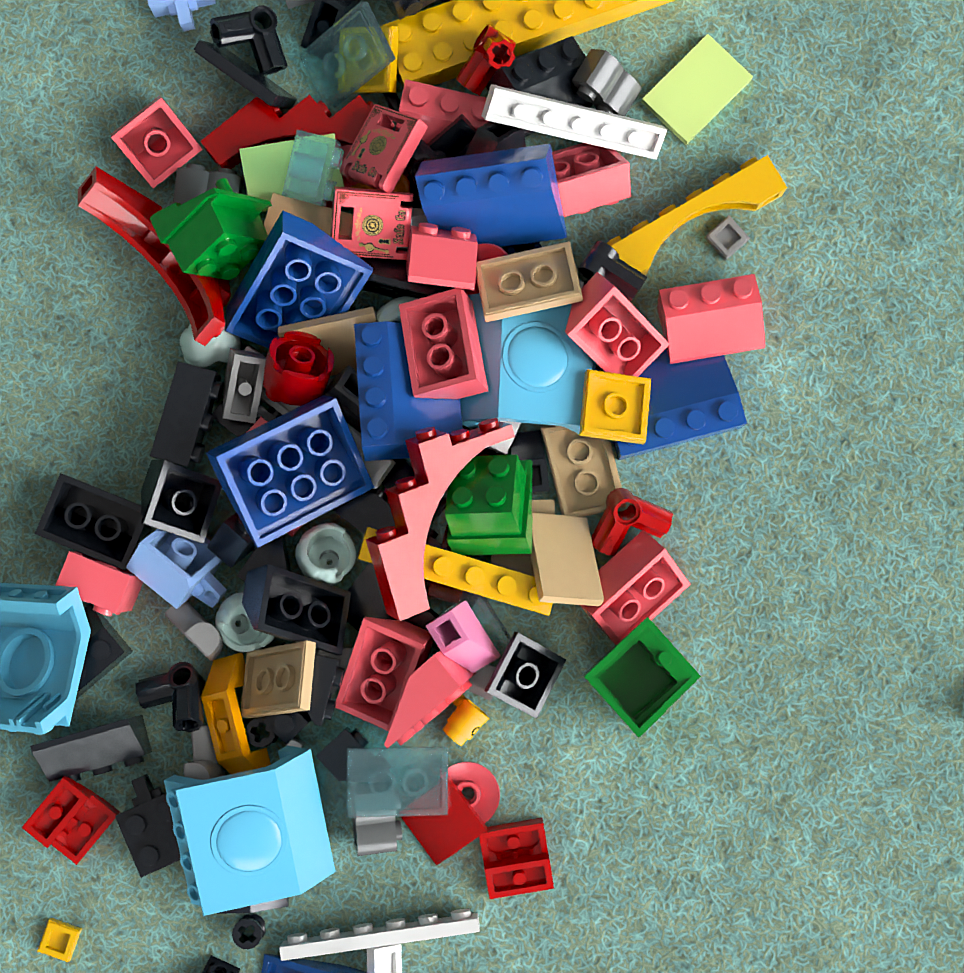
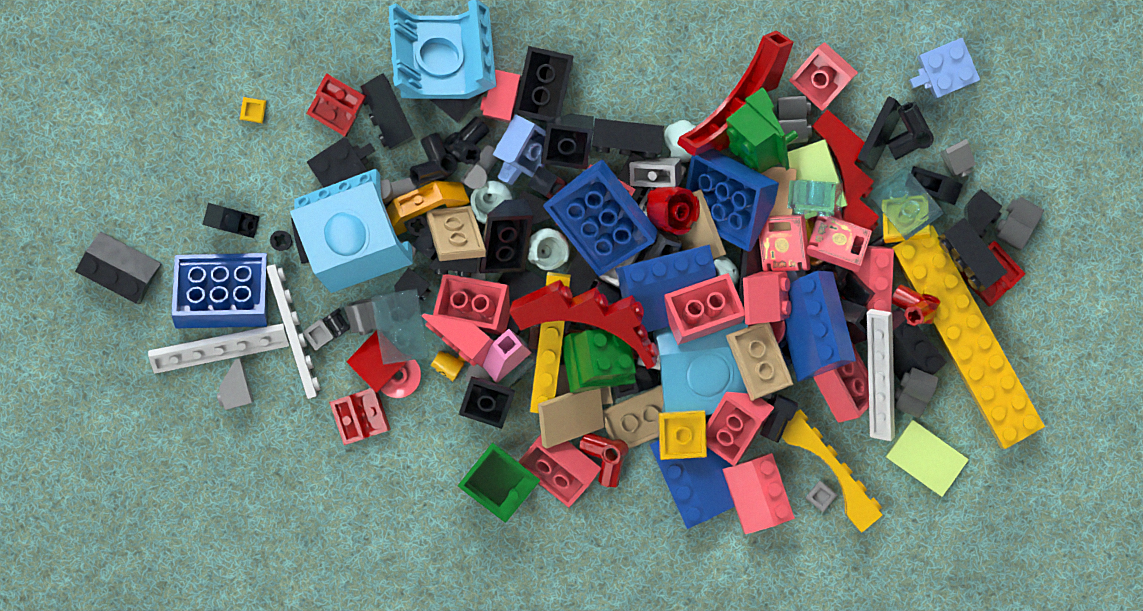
camera: 80 degrees right, 5 degrees up
none -> light grey plate [303,318,335,351]
none -> black bush [323,308,350,338]
none -> black piece [443,116,490,165]

